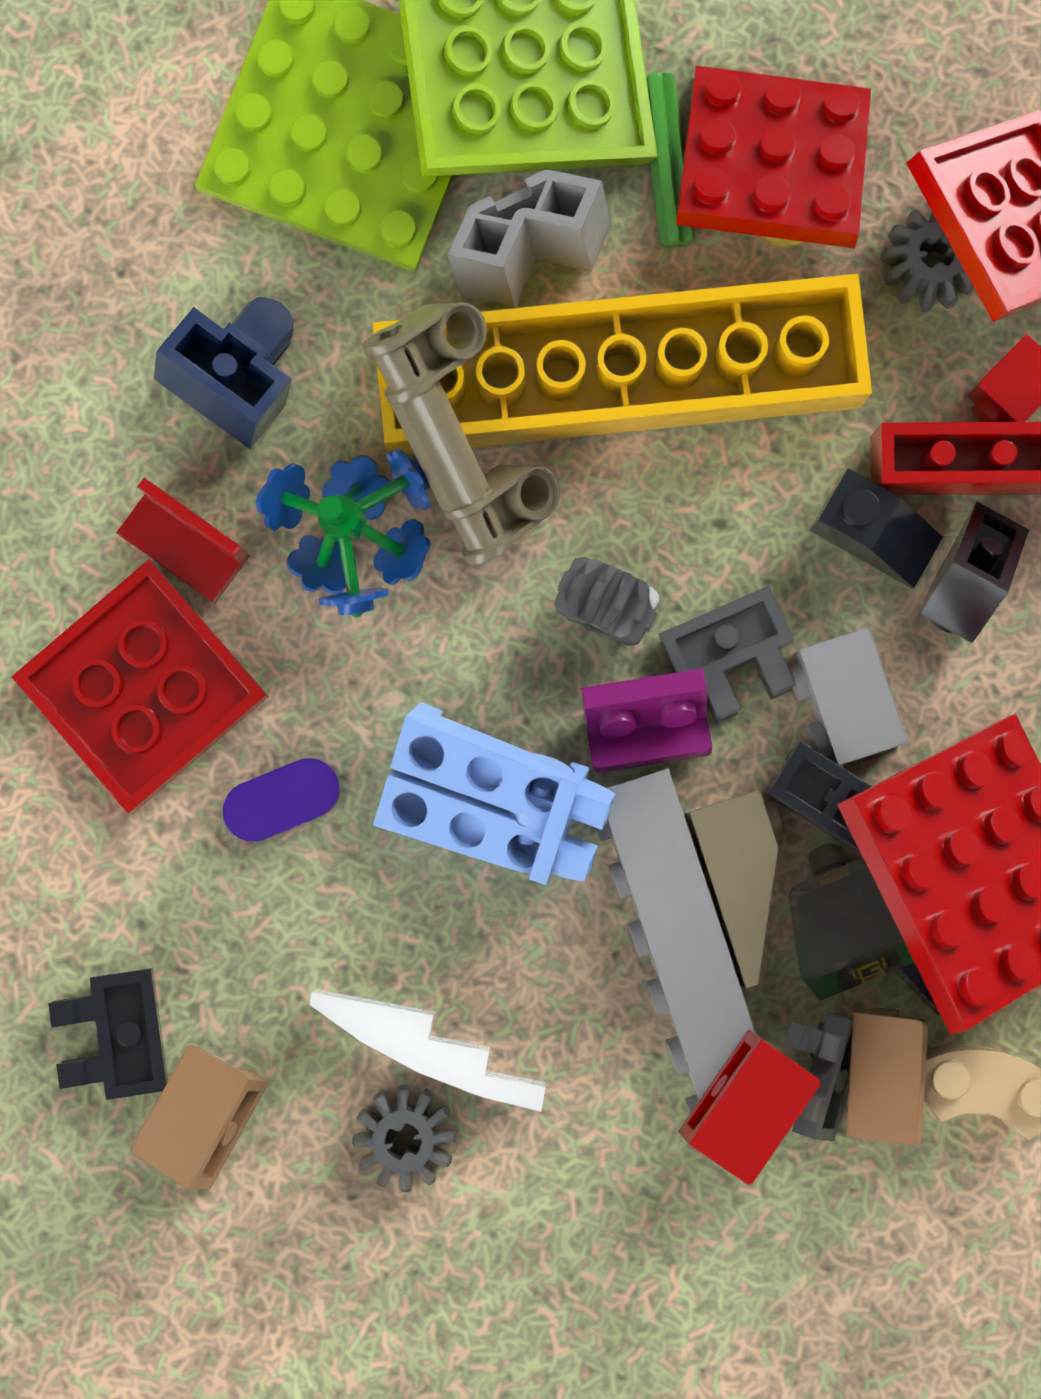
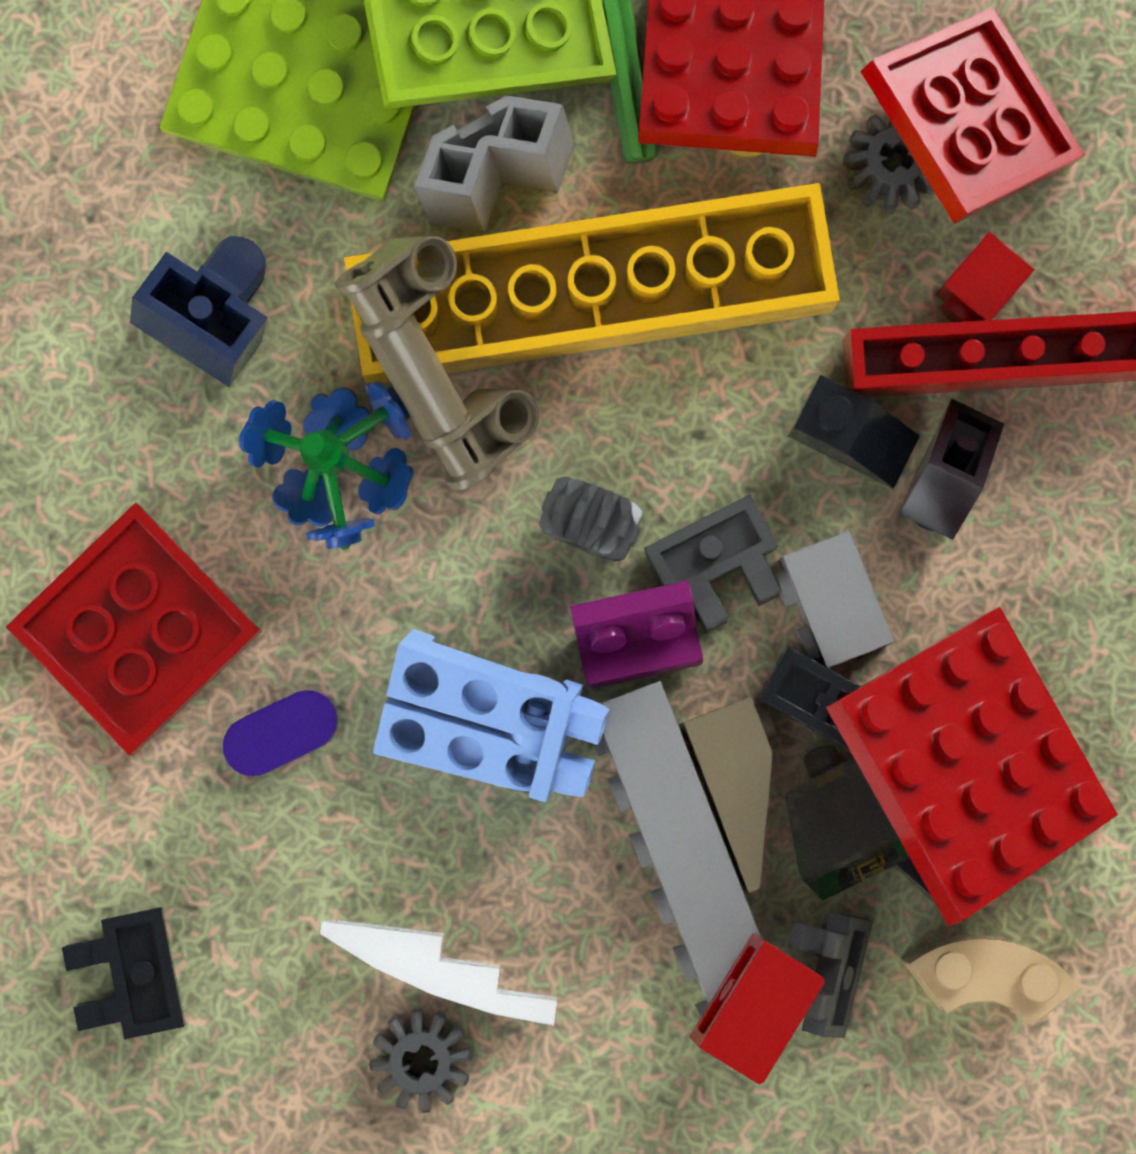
camera: 10 degrees left, 0 degrees up
red panel [116,478,250,604] -> none
medium nougat panel [131,1045,270,1190] -> none
medium nougat panel [847,1007,928,1146] -> none

